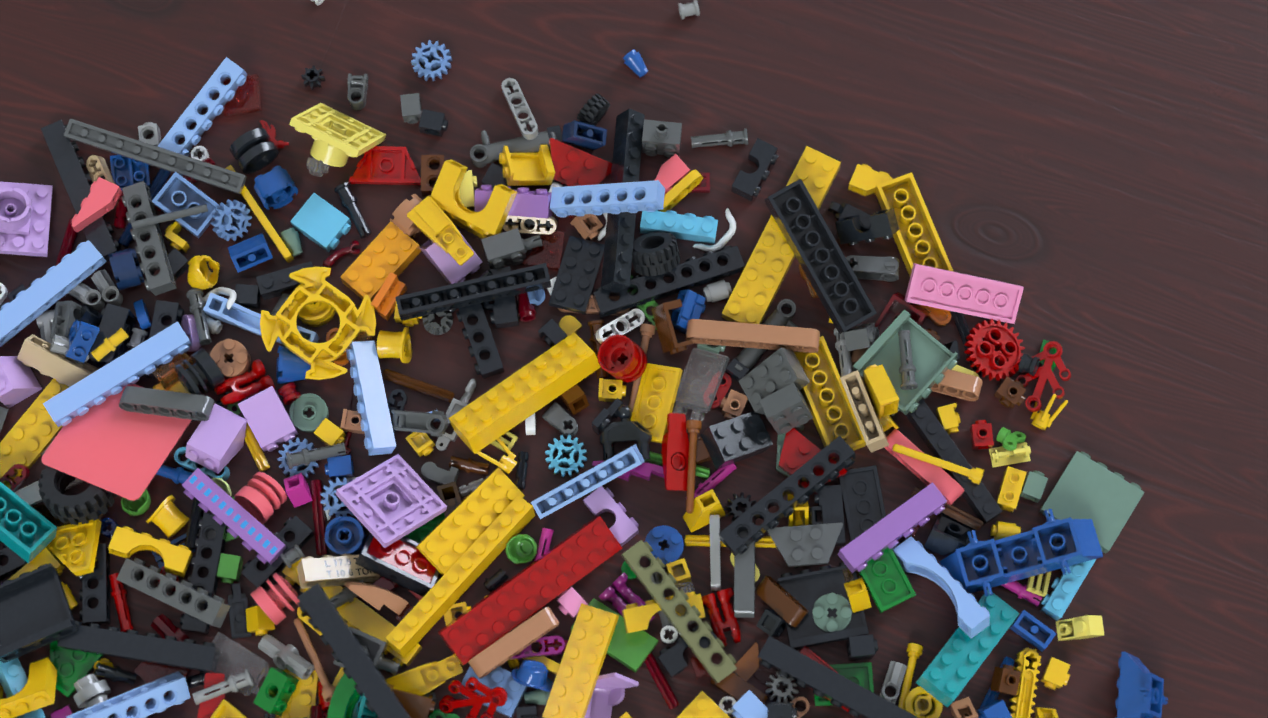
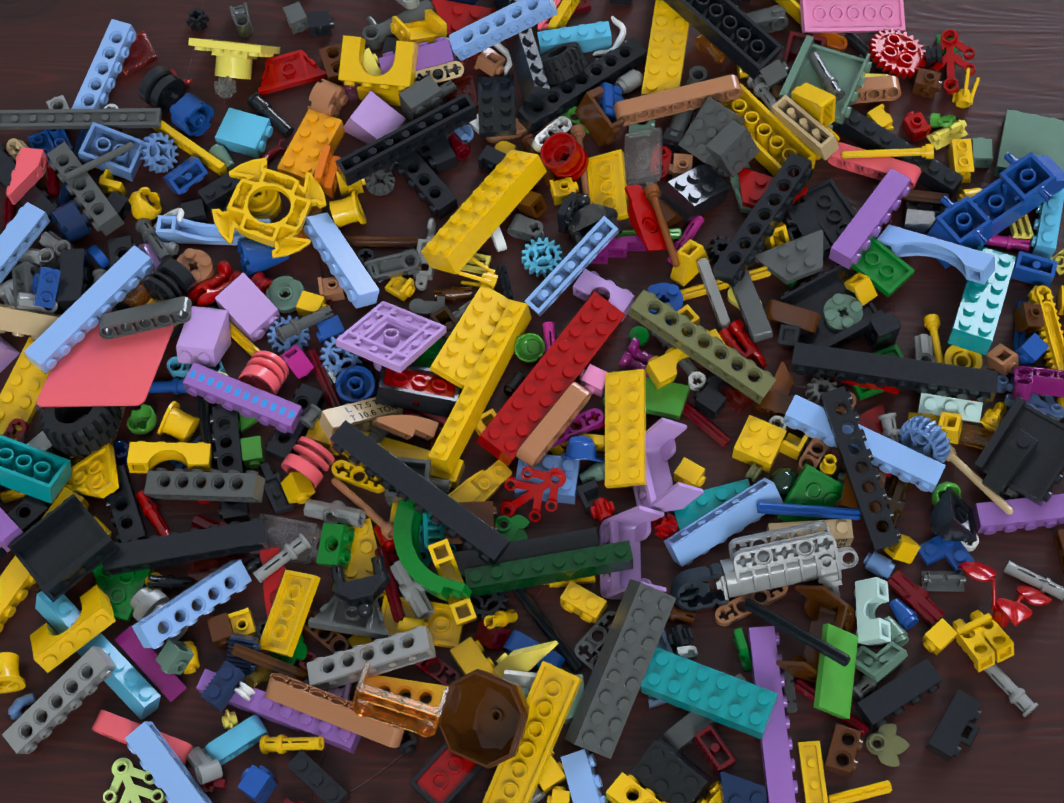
camera: 15 degrees left, 10 degrees down
yellow pin [91,328,129,362] -> none
yellow piece [407,196,474,266] -> none

